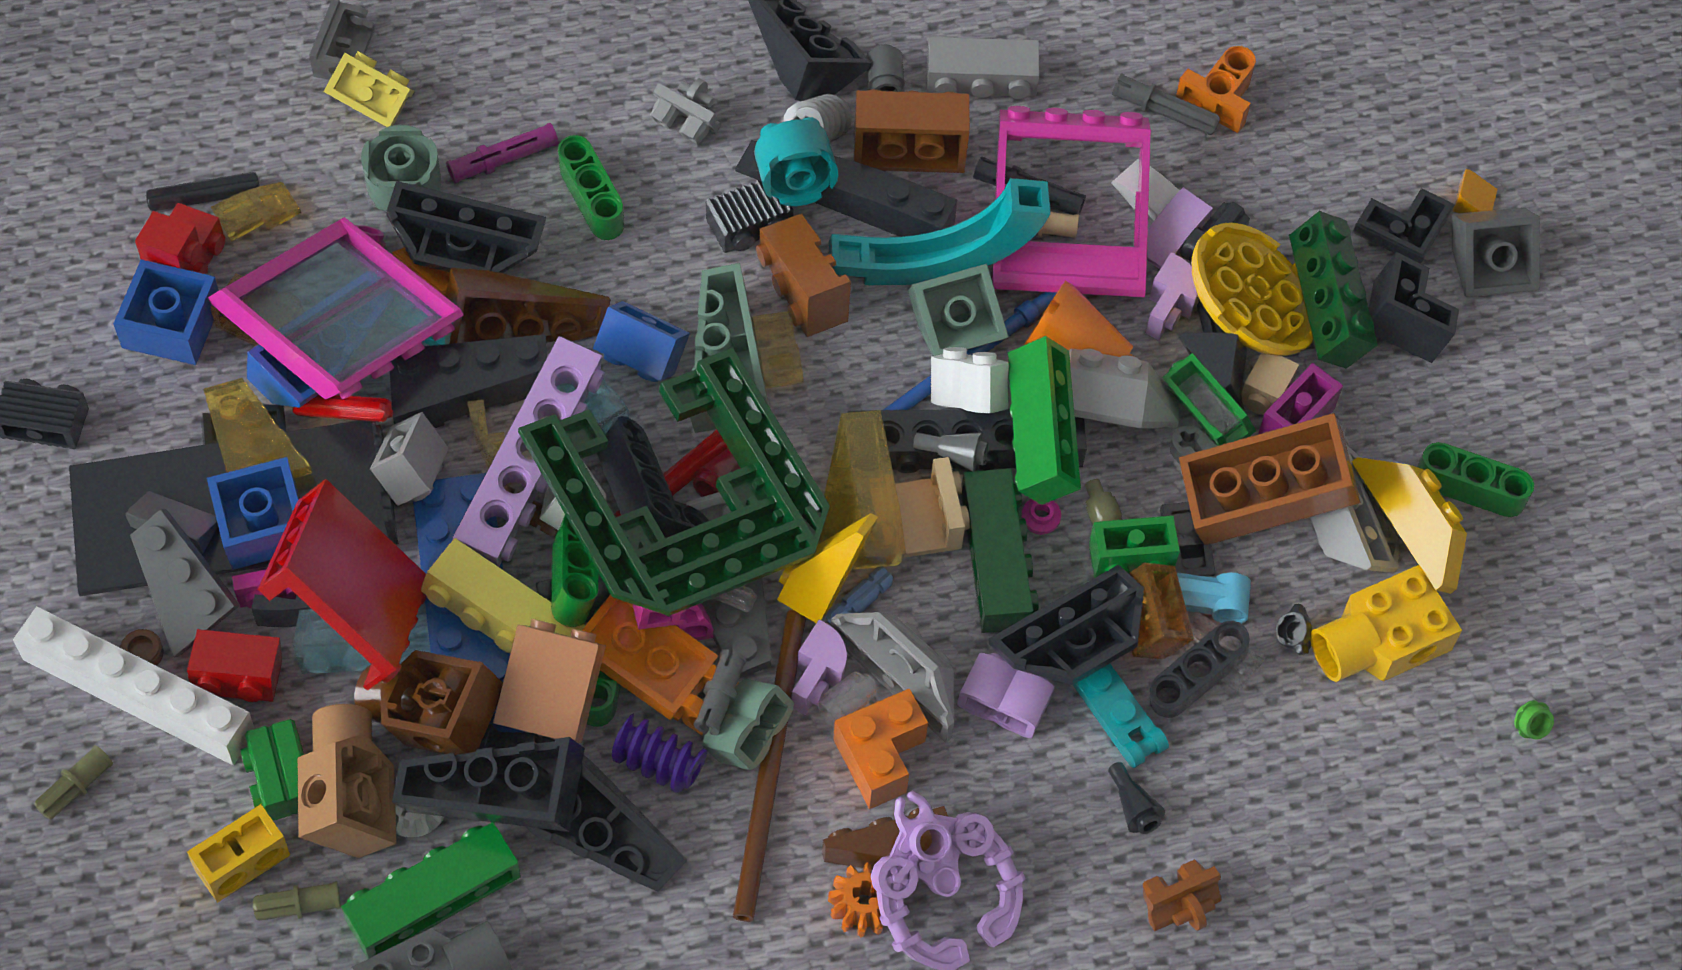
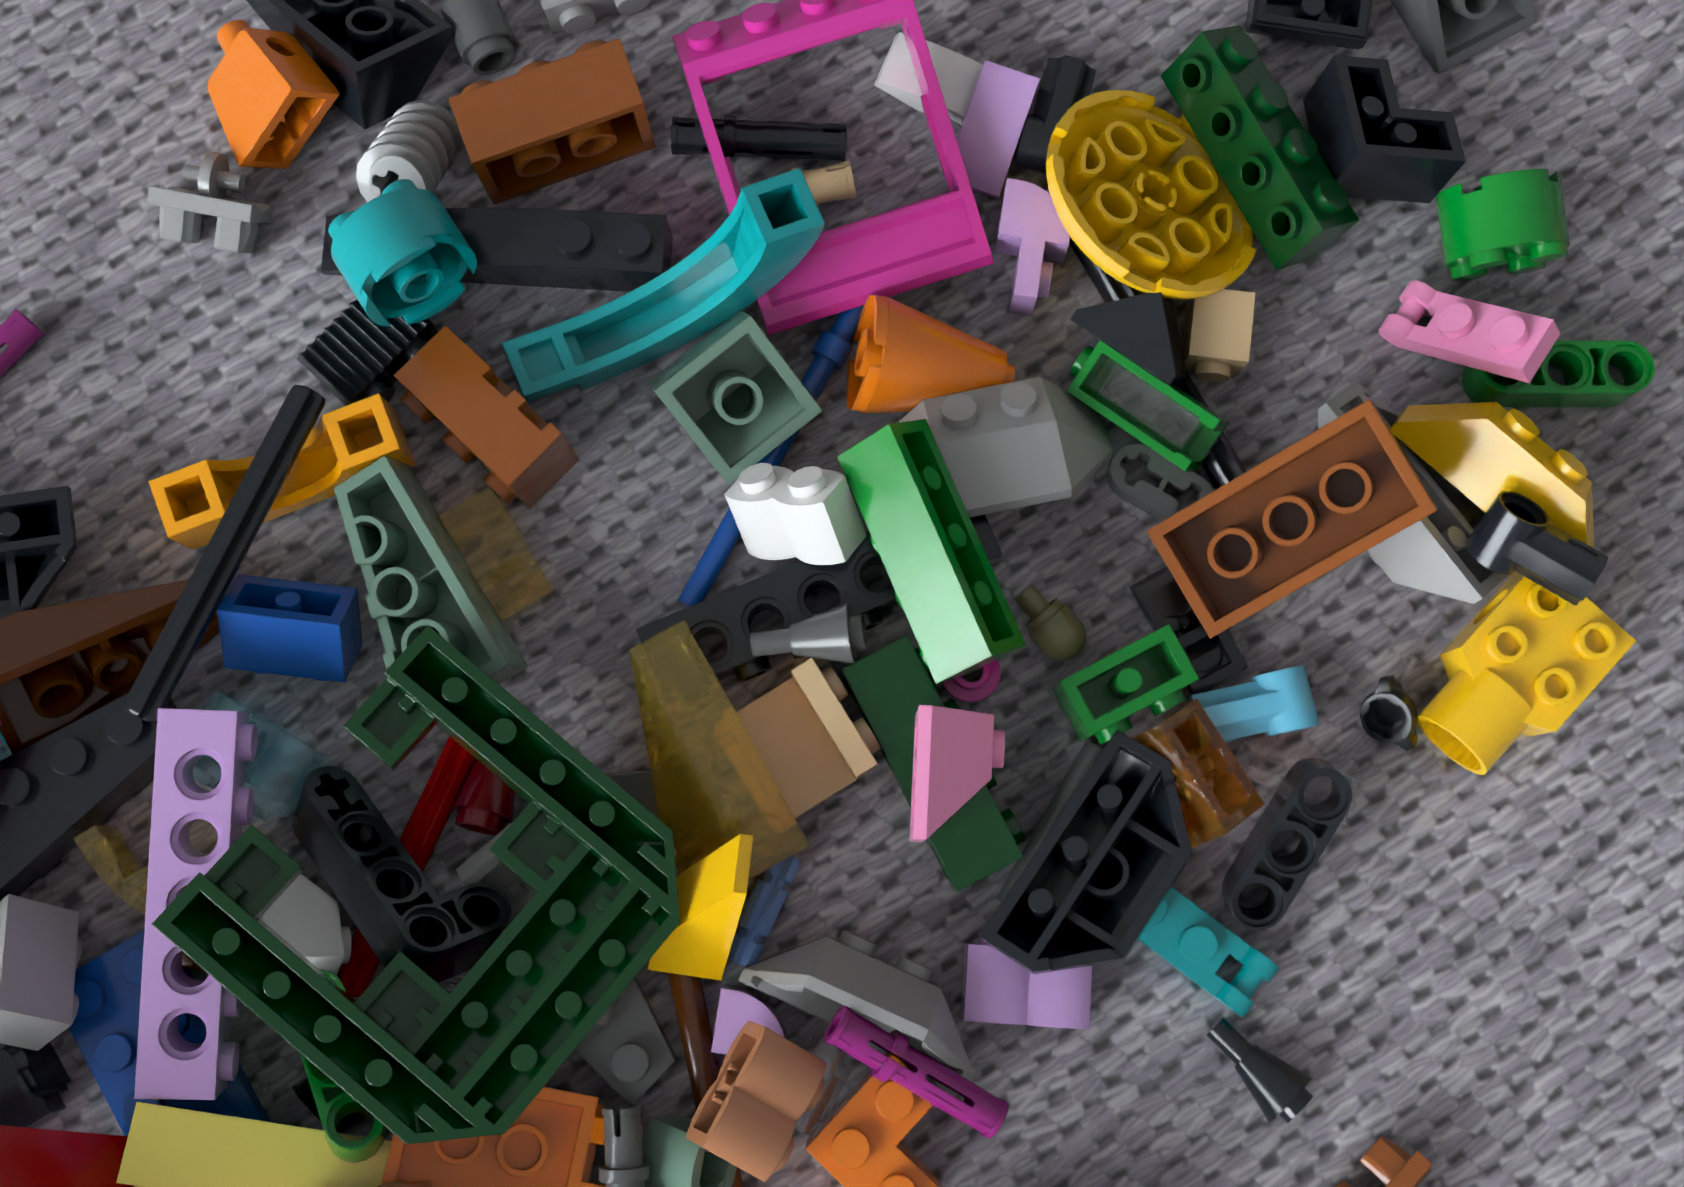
camera: 15 degrees left, 20 degrees up
green beam [558,135,624,240] -> none
magenta brick [1258,363,1343,434] -> none
none -> black axle [123,385,325,723]
none -> light orange arch [148,393,416,550]
none -> orange torso [208,20,340,169]
none -> nougat brick [686,1020,827,1182]
none -> magenta pin [824,1005,1009,1139]
none -> bright pink slope [909,705,1005,842]
none -> bright pink plate [1378,280,1560,383]
none -> green brick [1436,169,1570,281]
none -> black piece [1466,491,1608,606]

